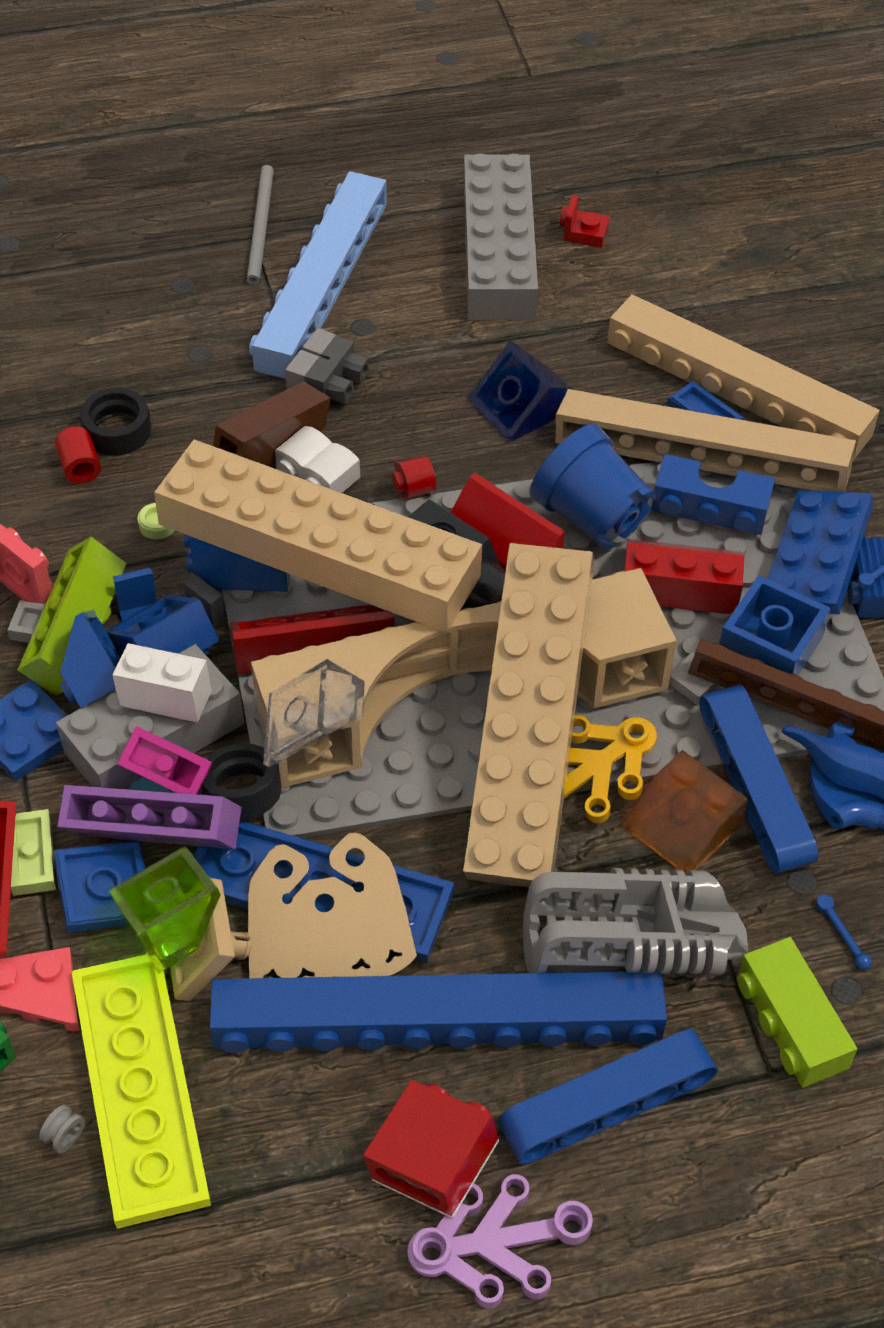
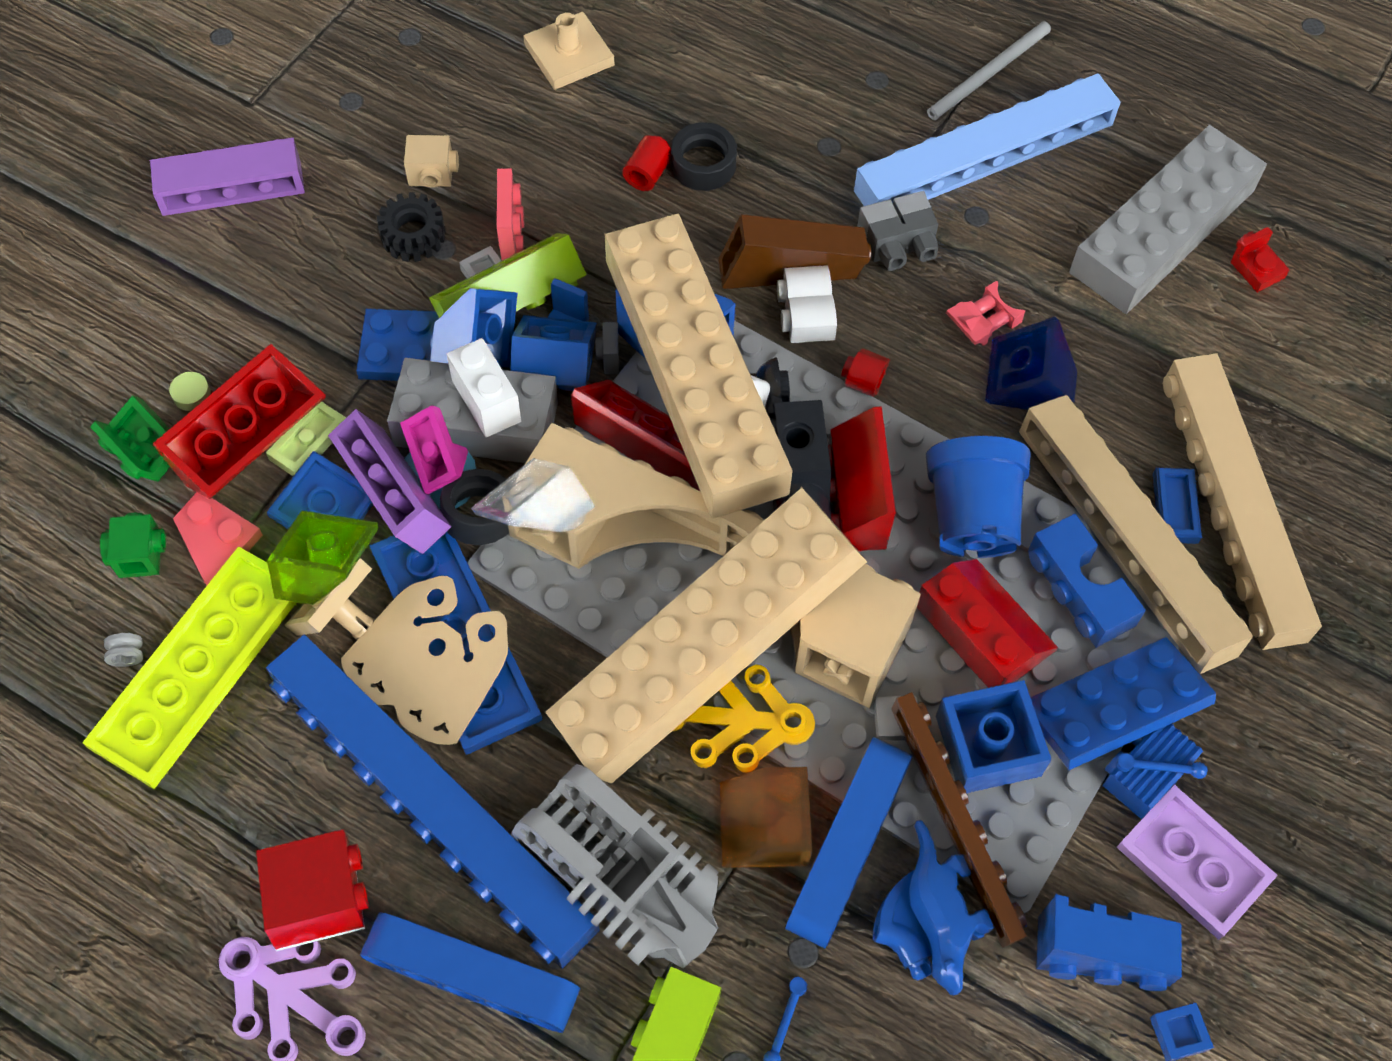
camera: 45 degrees right, 10 degrees up
none -> coral piece [946,281,1025,346]

